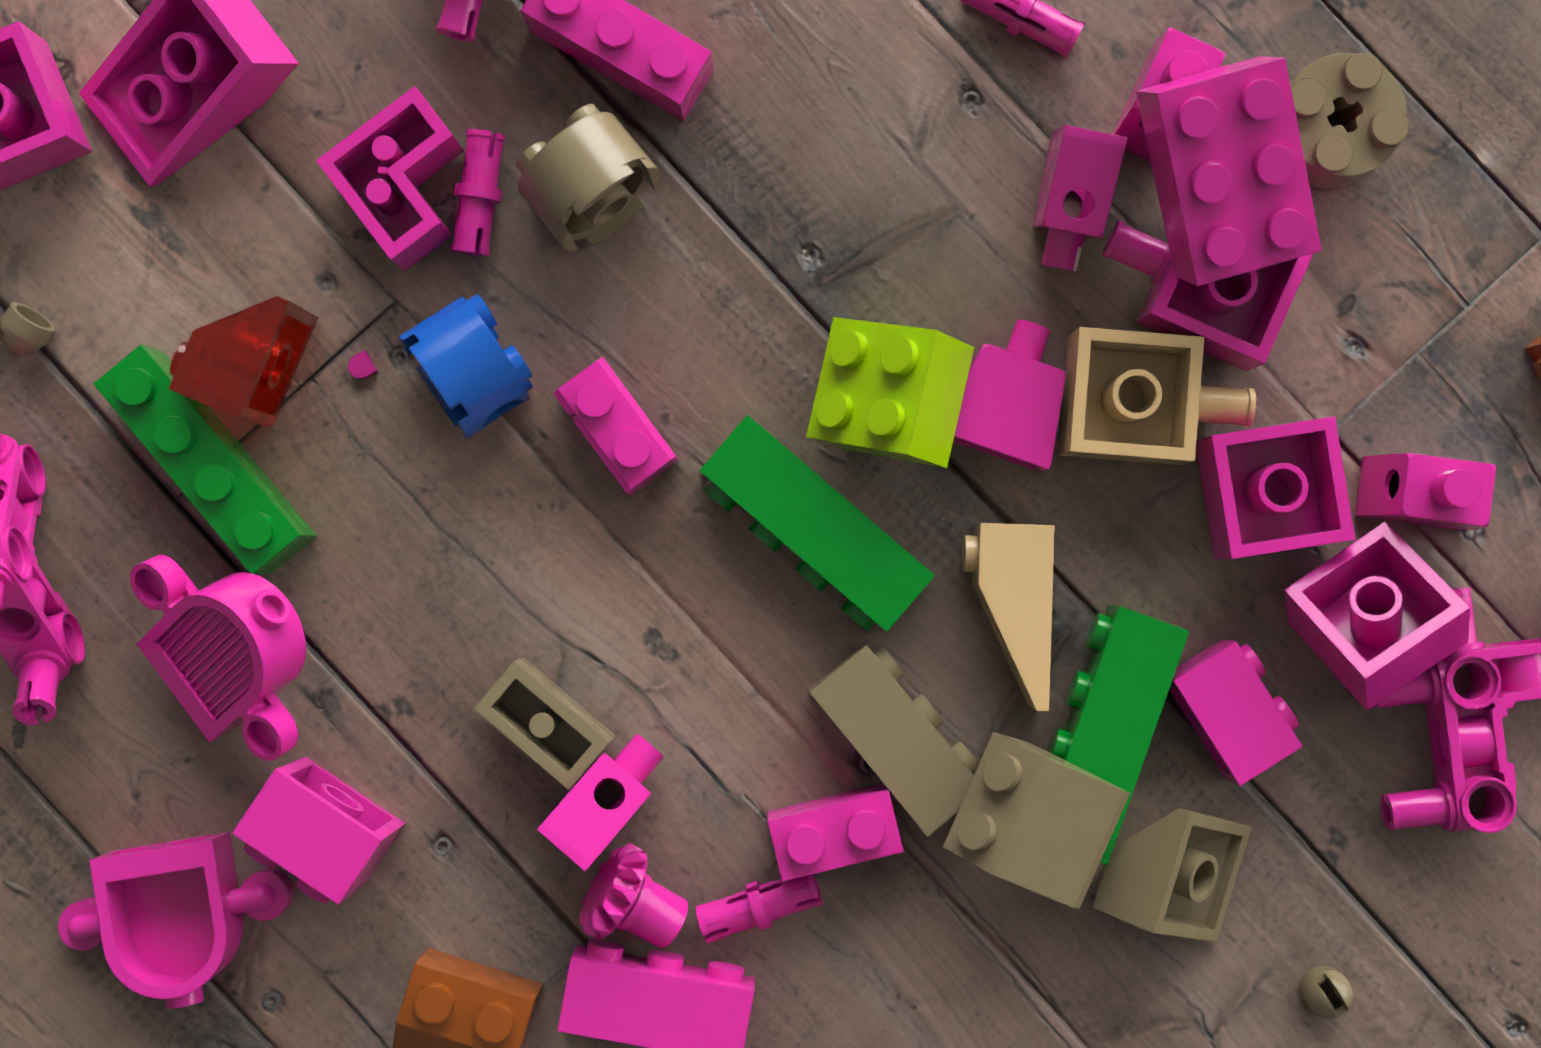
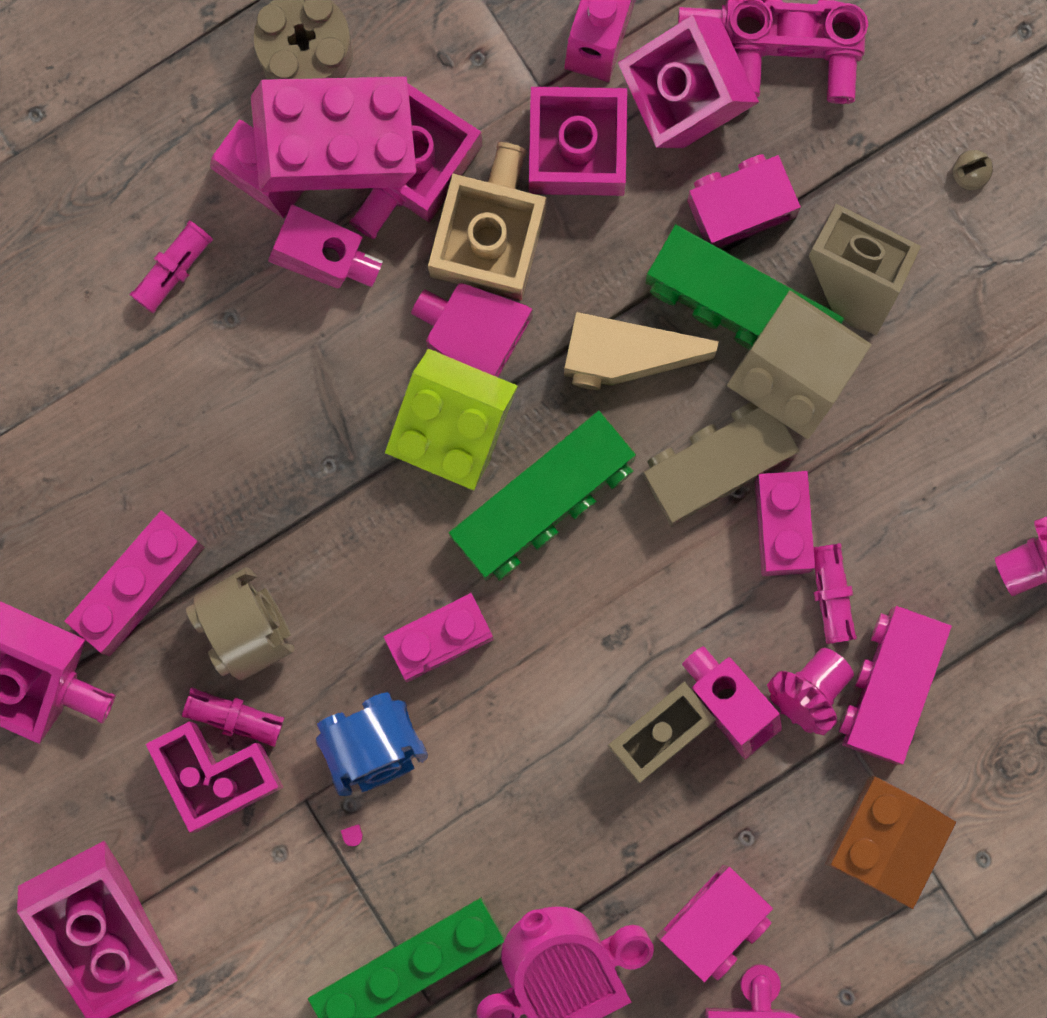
camera: 70 degrees left, 5 degrees down
clear red slope [169,296,319,428] -> none

